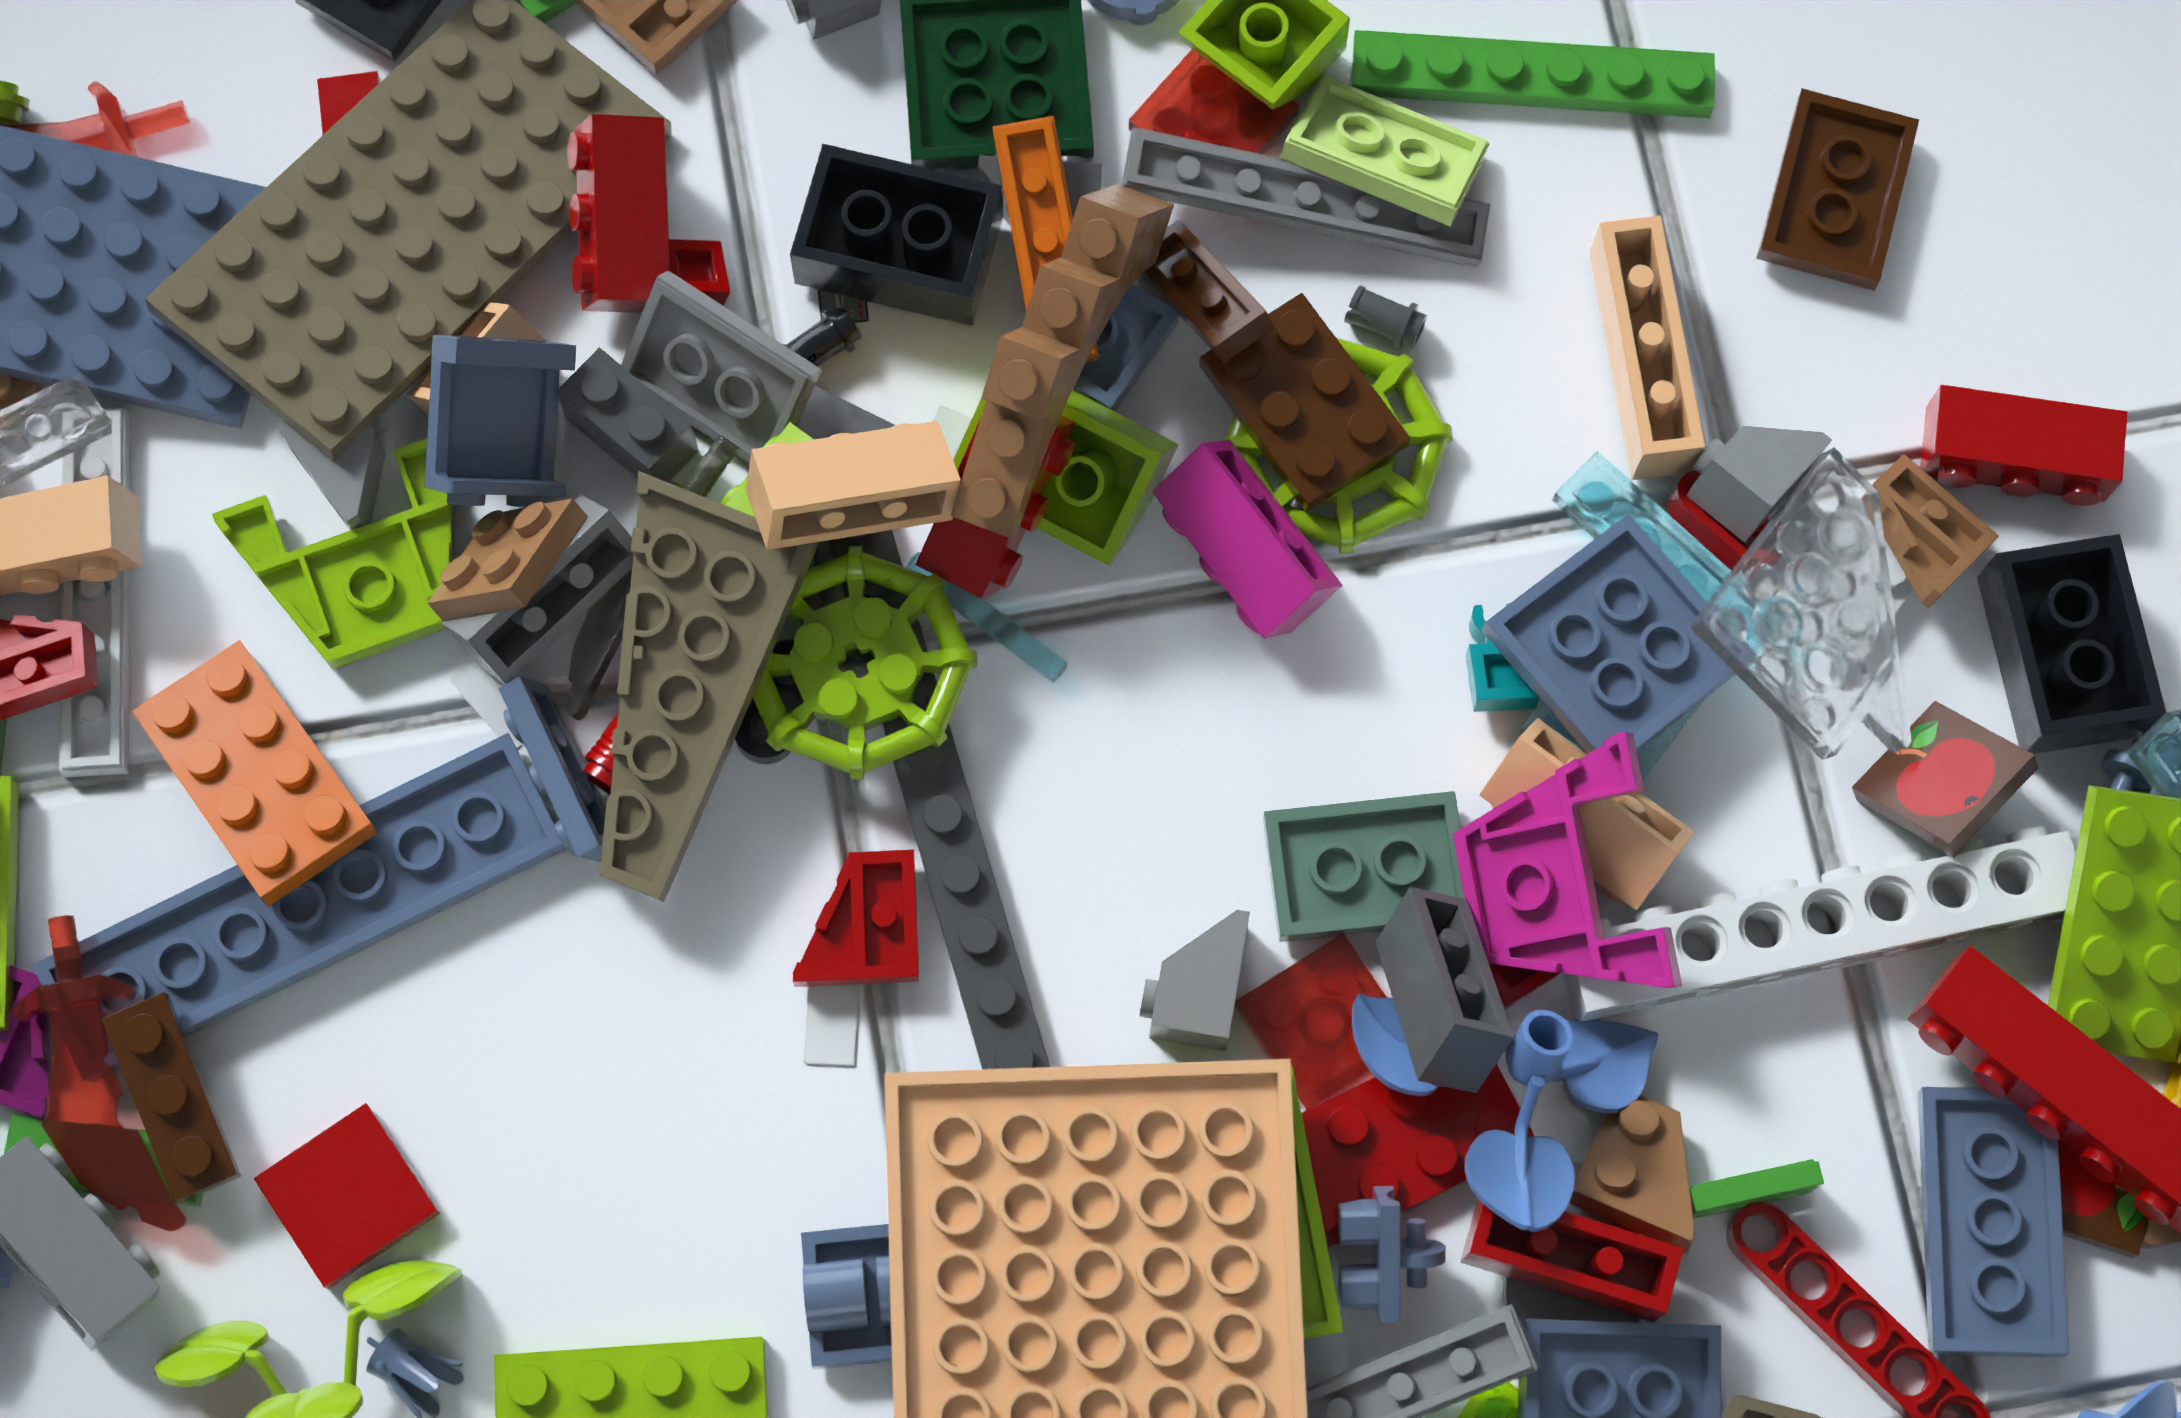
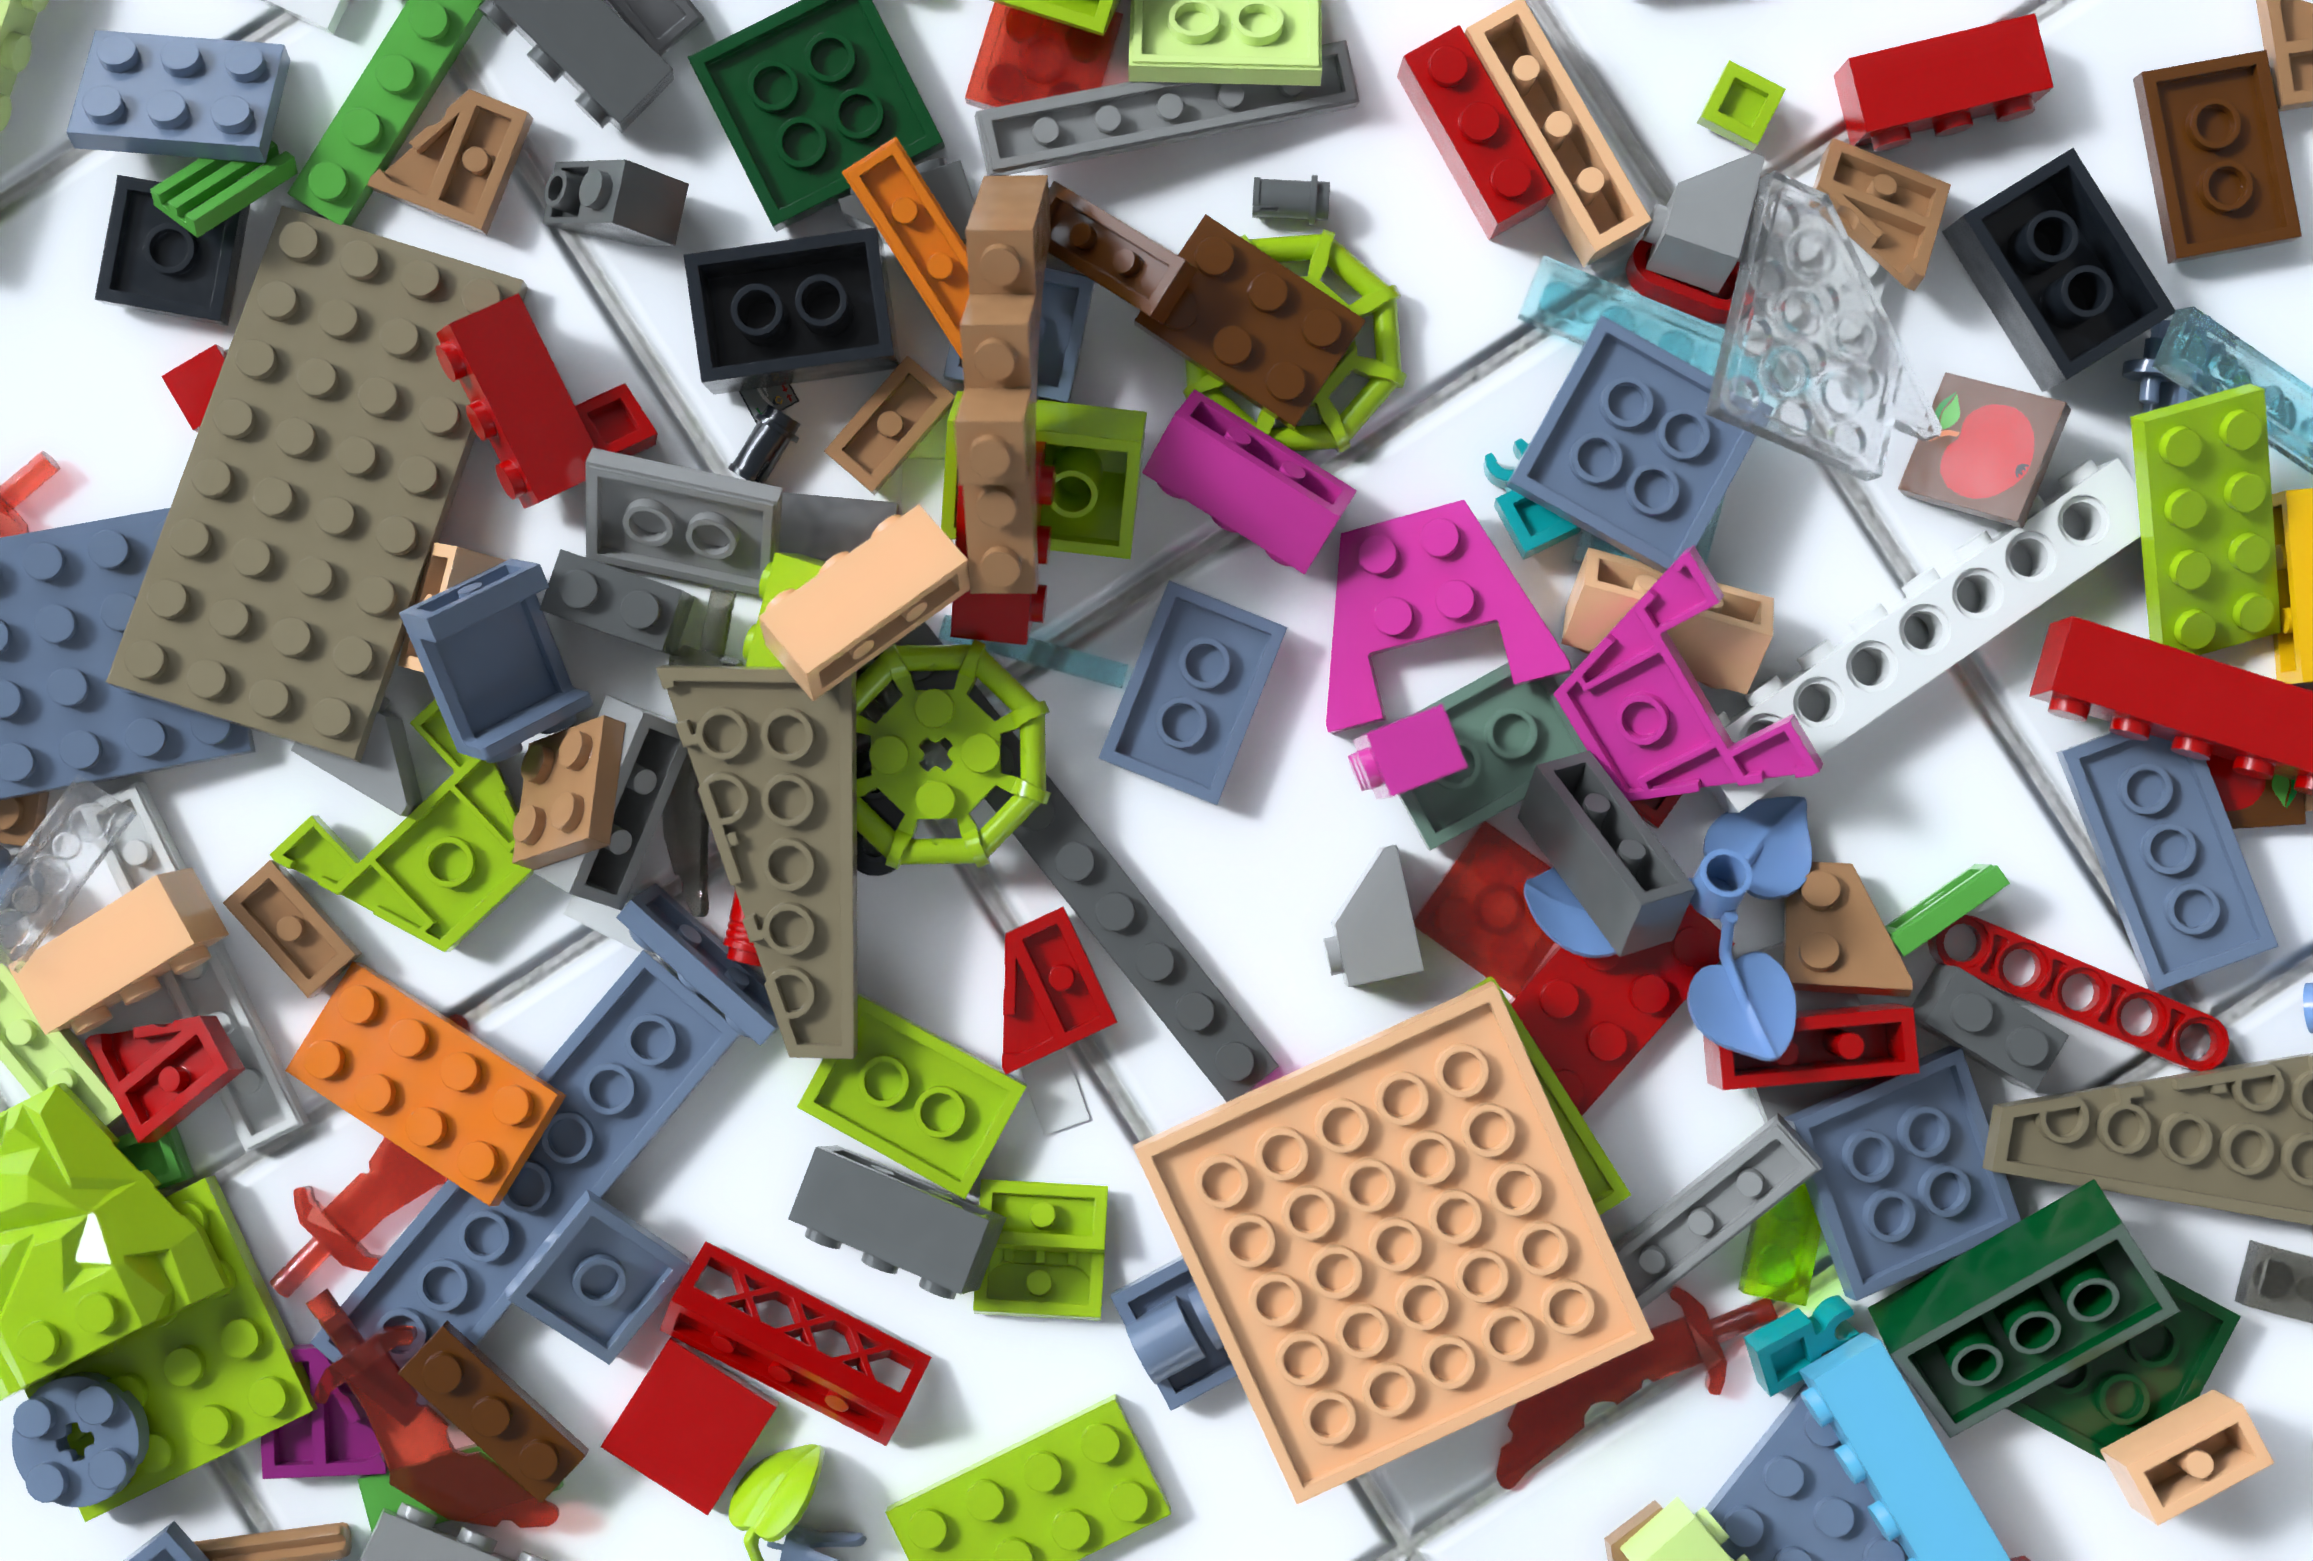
camera: 20 degrees left, 15 degrees up
sand blue hips [1338,1186,1446,1323] -> none
none -> medium nougat plate [223,860,362,998]
none -> clear red sword [270,1014,471,1298]
none -> sand blue plate [505,1189,691,1365]
none -> dark grey slope [542,159,689,246]
none -> red fence [660,1241,932,1446]
none -> dark grey brick [788,1145,1007,1299]
none -> lime plate [797,993,1027,1199]
none -> medium nougat plate [824,355,955,496]
none -> lime slope [973,1179,1108,1321]
none -> sand blue plate [1099,580,1288,805]
none -> dark pink wing [1326,500,1573,734]
none -> dark pink brick [1348,704,1467,800]
none -> red brick [1397,24,1554,240]
none -> lime plate [1696,60,1786,151]
none -> dark grey brick [1911,964,2070,1091]

